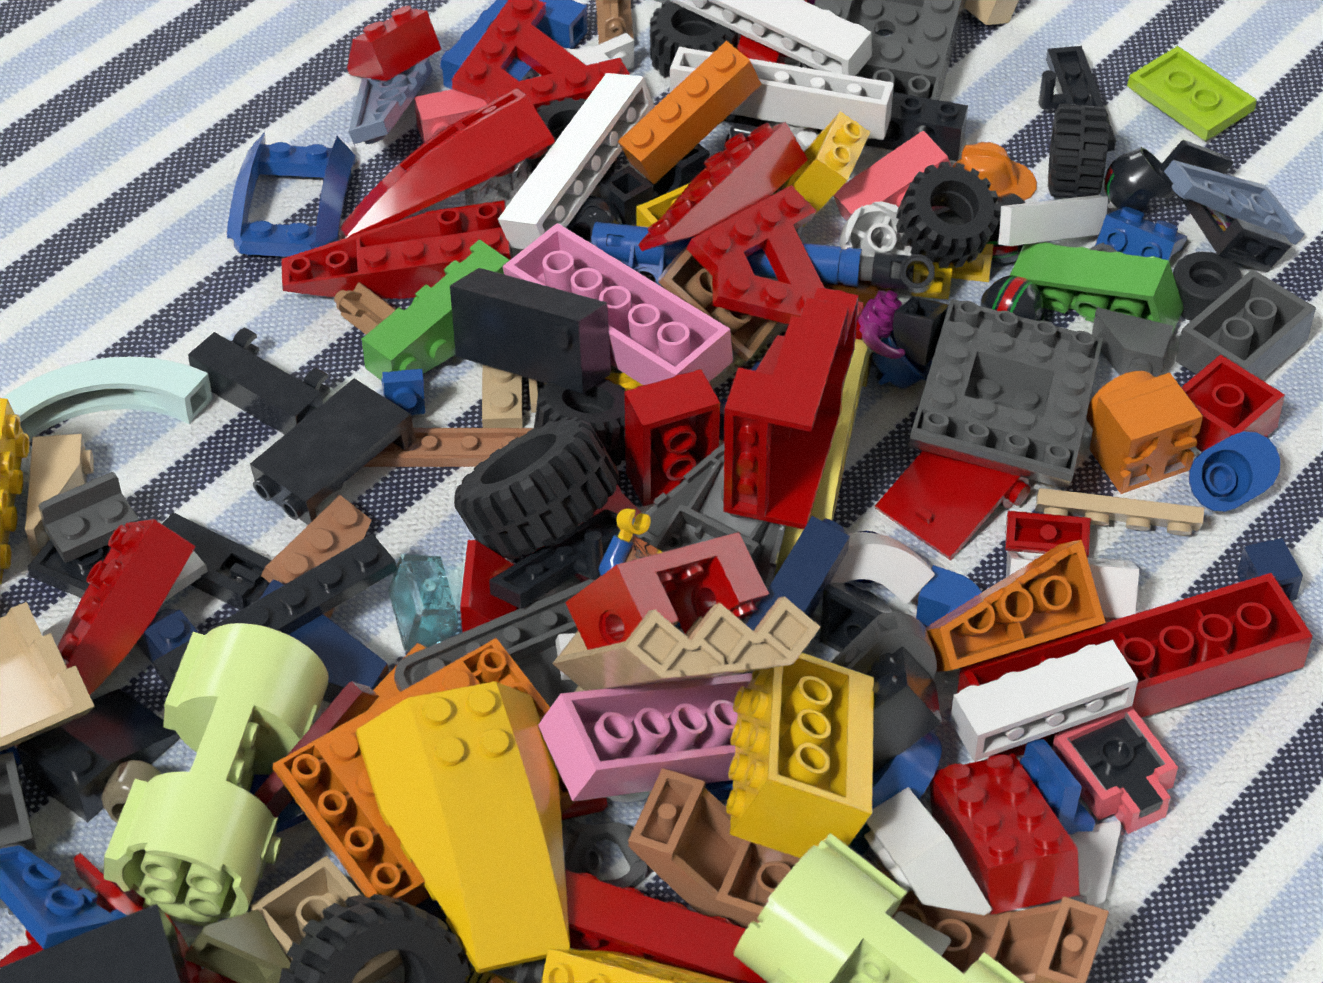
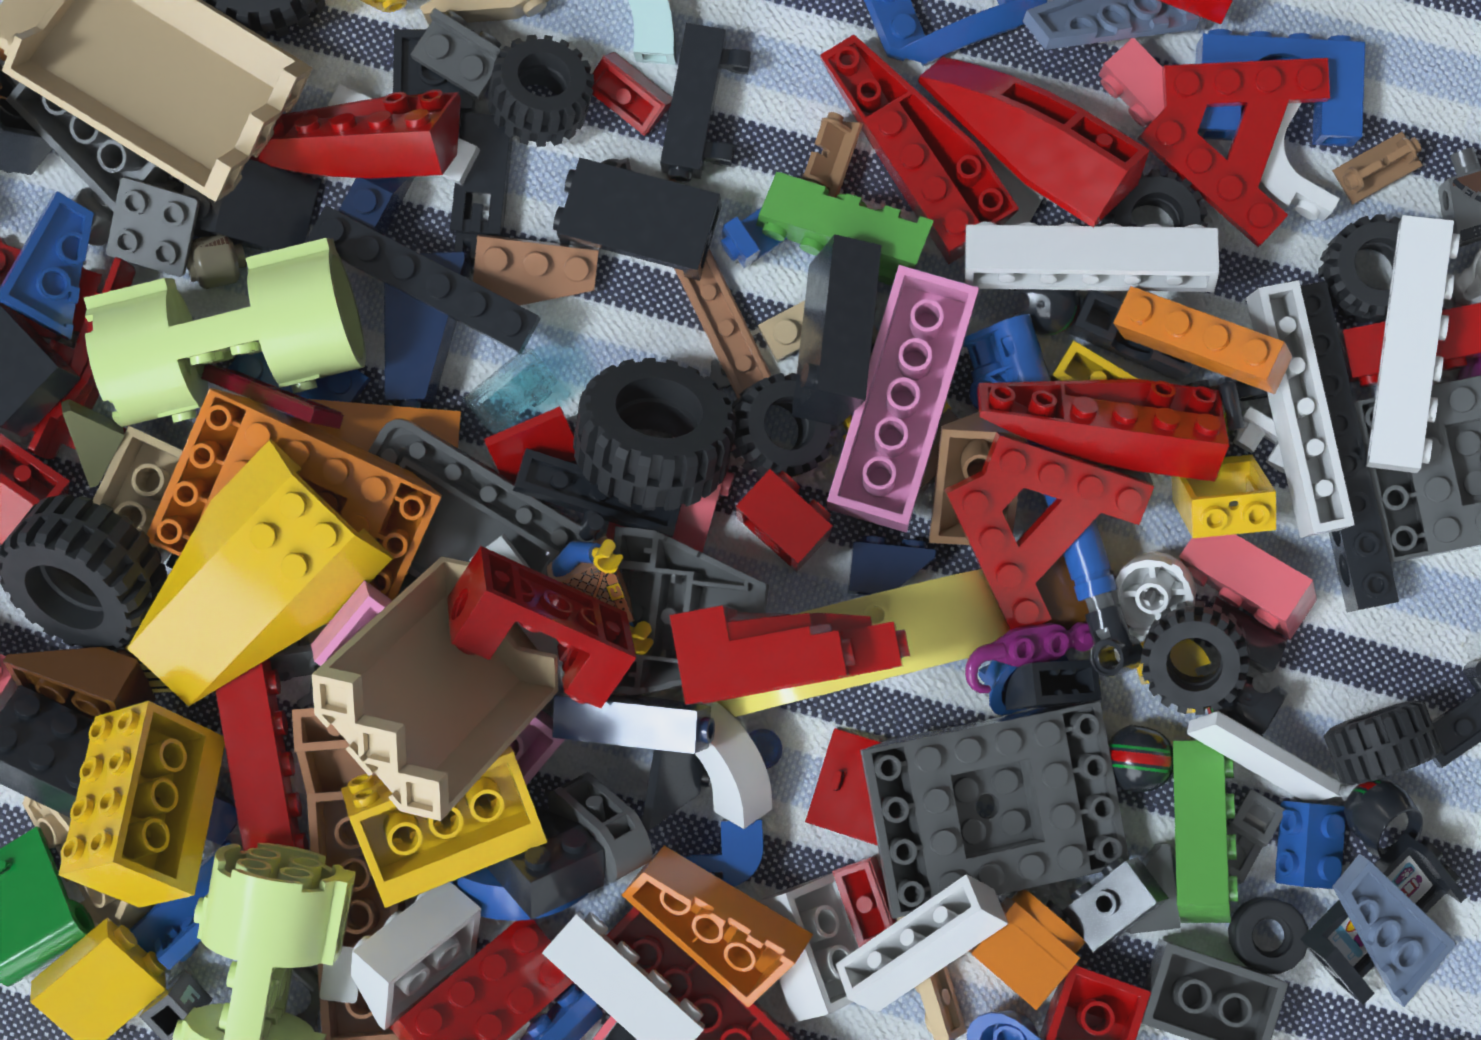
camera: 70 degrees right, 35 degrees up
orange piece [952,142,1037,201] -> none
none -> bracket [106,177,200,277]
none -> black tyre [488,34,594,147]
none -> red slope [592,52,672,136]
none -> white brick [835,874,1009,1012]
none -> brick [1062,857,1169,952]

